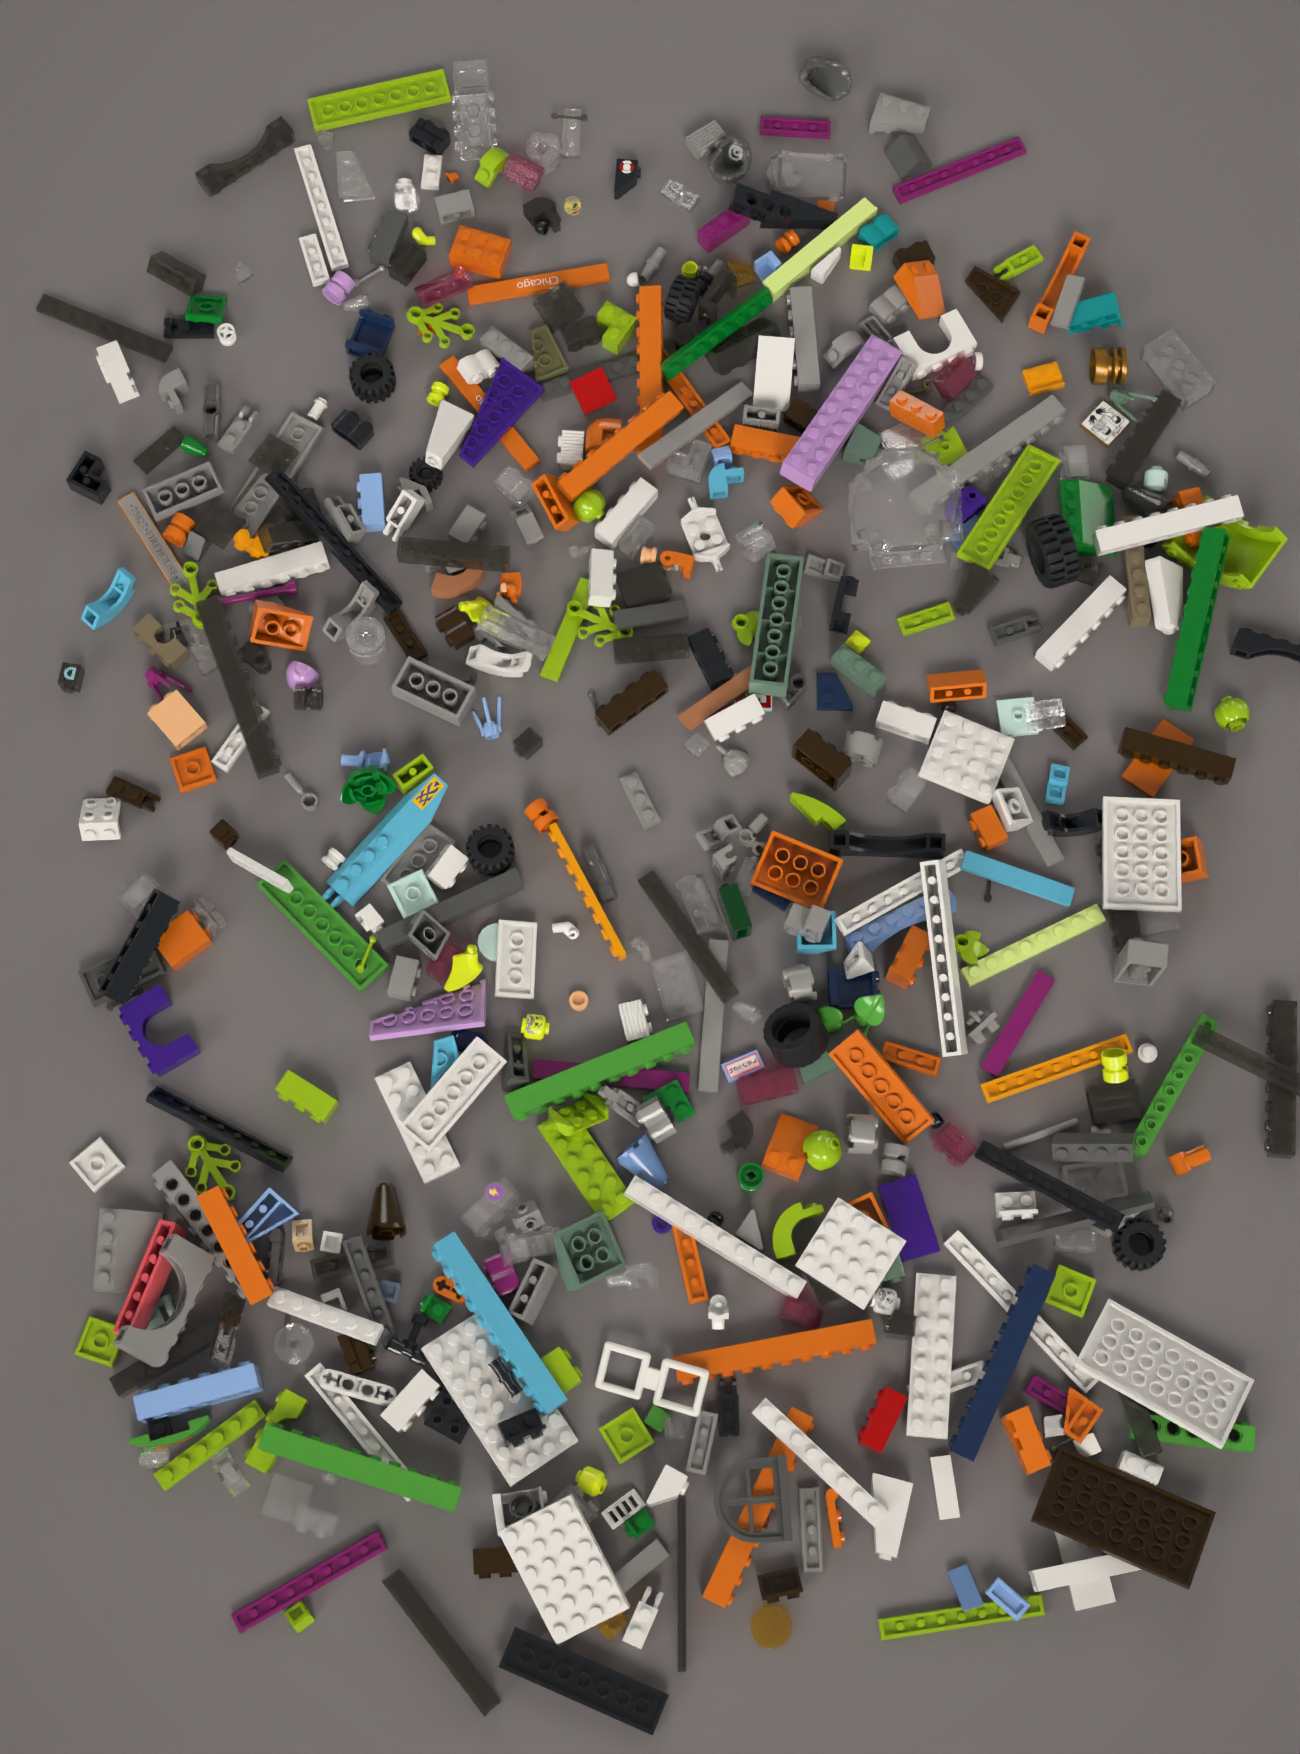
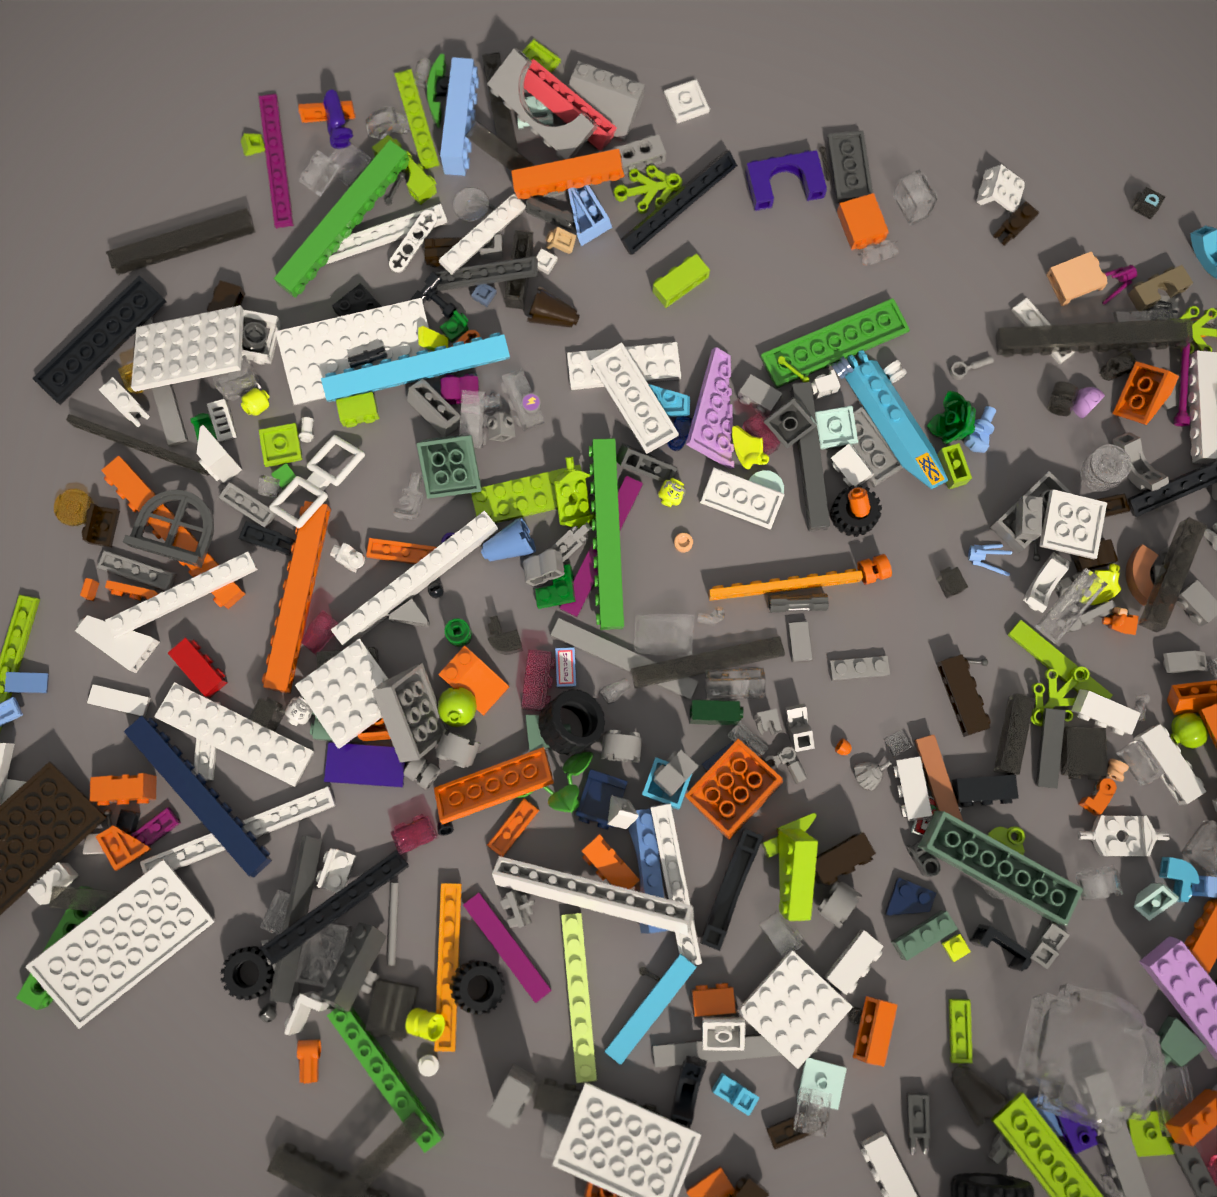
camera: 110 degrees right, 5 degrees up
black brick [98,888,180,1005] -> none
orange tile [169,746,218,794] -> none
dark brown brick [209,818,239,851] -> none
white tile [226,847,294,893] -> none
white brick [380,1369,441,1433] -> none
black bracket [497,1408,547,1448] -> none
white arm [552,922,579,939] -> none
white brick [618,999,653,1045] -> none
orange slope [770,484,824,529] -> none
lime arch [772,1202,824,1262] -> none
lime plate [954,930,989,965] -> none
lime plate [1044,1264,1097,1318] -> none
none -> orange tile [80,578,99,601]
none -> white bracket [285,991,333,1035]
none -> orange tile [298,101,355,123]
none -> white pin [299,417,314,442]
none -> dark purple piece [323,90,353,149]
none -> light grey slope [372,663,447,763]
none -> neon yellow tile [418,326,448,351]
none -> black tyre [450,960,505,1015]
none -> lime wedge [779,829,818,921]
none -> light grey tile [788,621,812,662]
none -> sand blue wheel [831,356,854,379]
none -> orange hinge [835,738,852,755]
none -> orange brick [848,487,871,517]
none -> light grey brick [1015,496,1043,540]
none -> white plate [1039,489,1107,559]
none -> light aqua slope [1134,883,1179,921]

